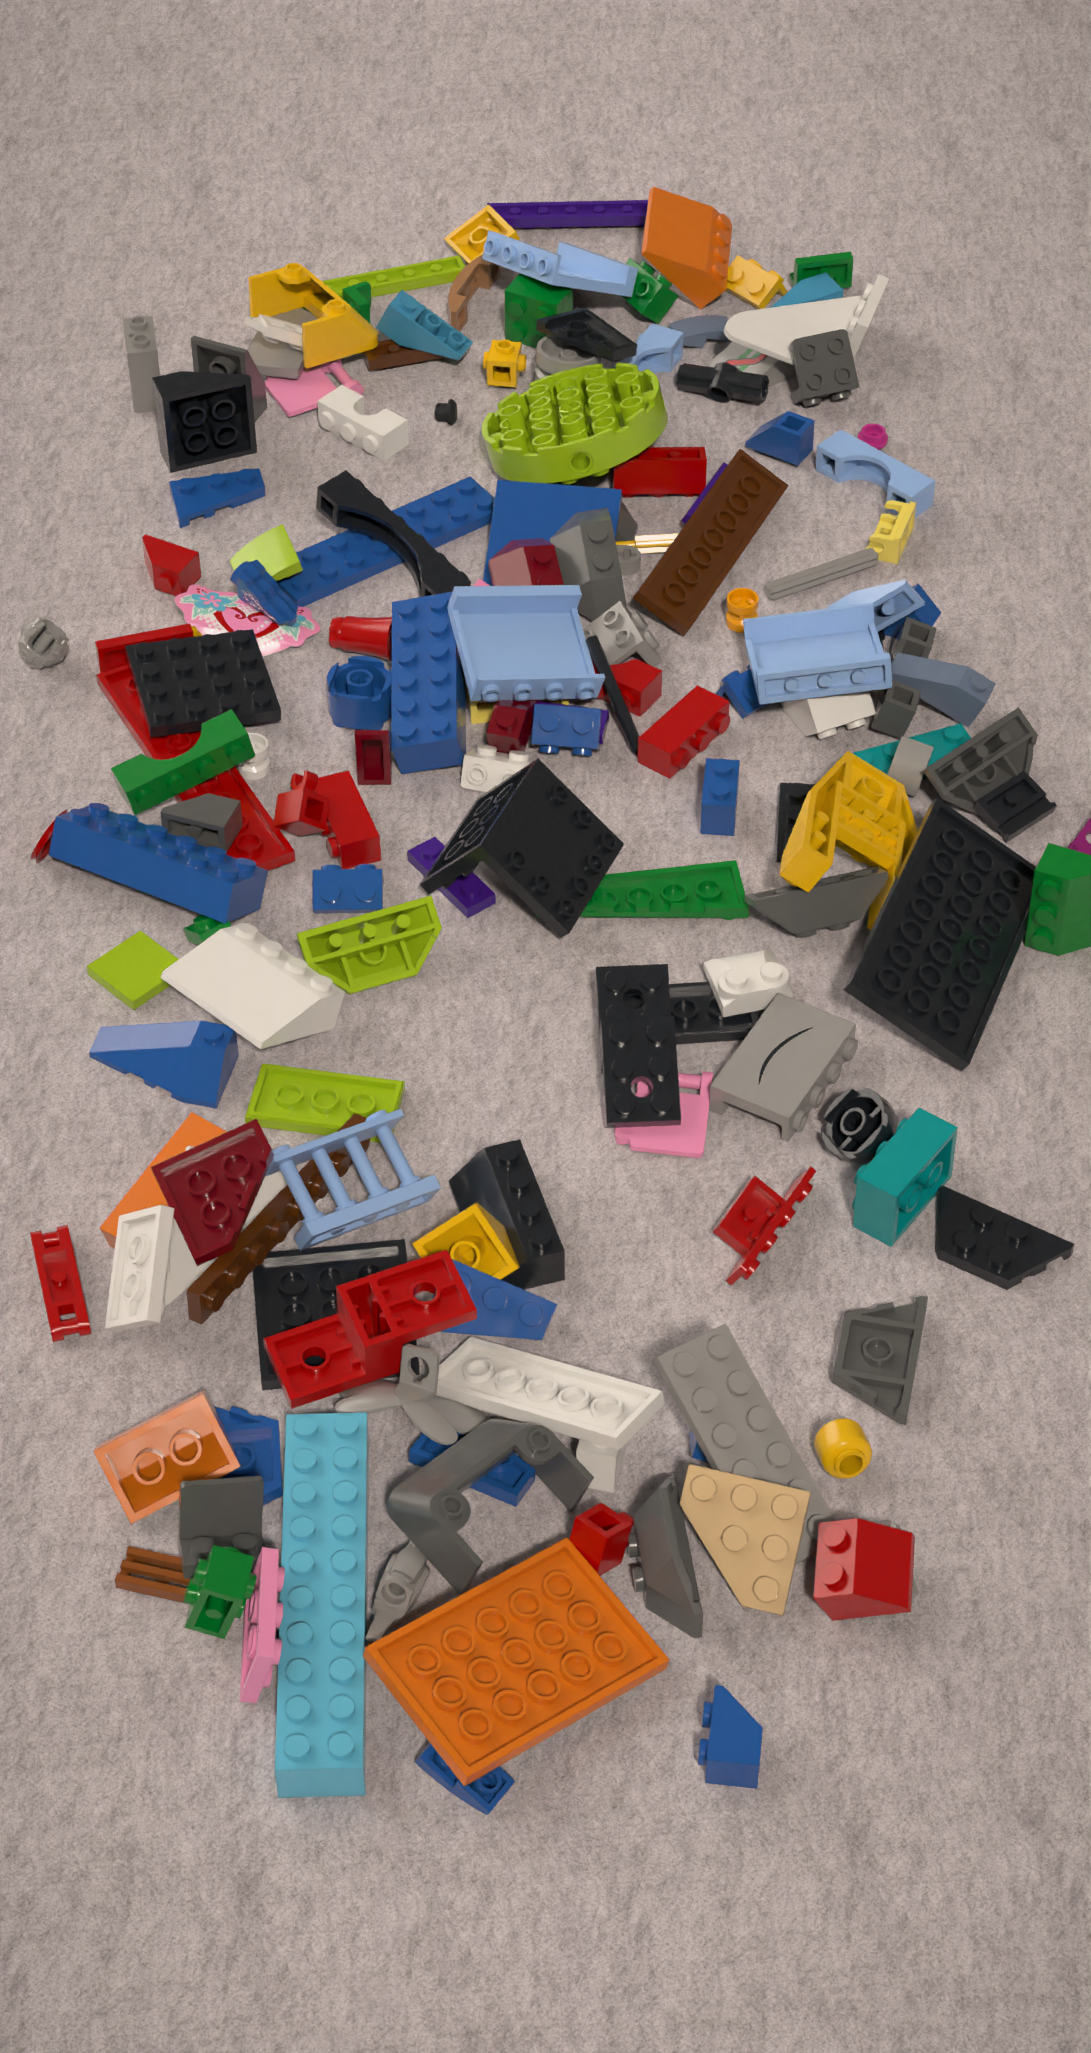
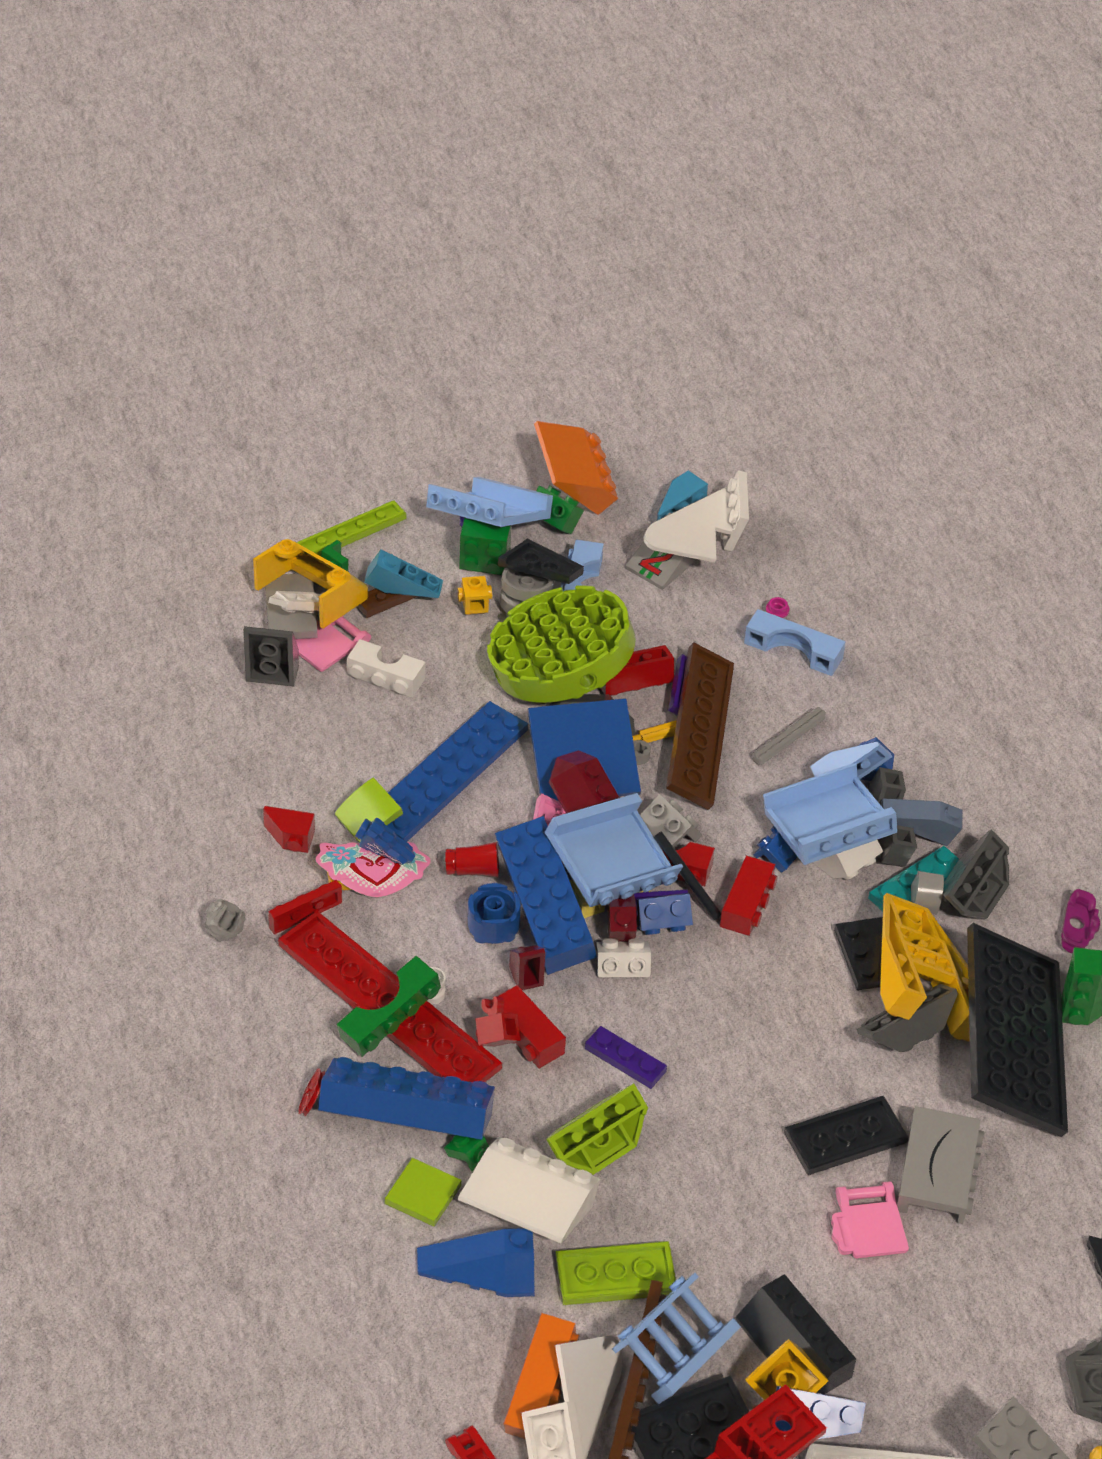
camera: 20 degrees left, 0 degrees up
light grey window [123,316,160,413] -> none
black plate [125,629,281,738] -> none
dark red plate [151,1119,274,1266] -> none
black slope [152,371,257,473] -> none
dark grey slope [160,793,243,852] -> none
blue wing [169,468,266,528] -> none
blue bracket [313,864,384,914] -> none
black arch [316,470,471,597] -> none
black bracket [420,758,624,938] -> none
black piece [435,399,457,426] -> none
yellow slope [444,205,520,264] -> none
medium nougat slope [448,255,500,331] -> none
dark purple plate [487,200,648,229] -> none
green wing [535,860,749,920] -> none
dark grey wedge [549,508,627,622] -> none
black bracket [595,964,681,1128] -> none
sand blue slope [668,315,732,348] -> none
black piece [676,362,769,403] -> none
blue brick [700,758,740,836] -> none
white slope [703,949,793,1017] -> none
red bracket [713,1166,816,1285] -> none
yellow bracket [726,255,788,309] -> none
light orange wheel [726,588,759,633] -> none
blue slope [745,411,815,466] -> none
green bracket [790,251,854,288] -> none
dark grey bracket [790,329,860,407] -> none
black cylinder [822,1087,898,1164] -> none
teal brick [852,1108,958,1247] -> none
light yellow hinge [866,500,916,564] -> none
black plate [973,771,1057,843] -> none

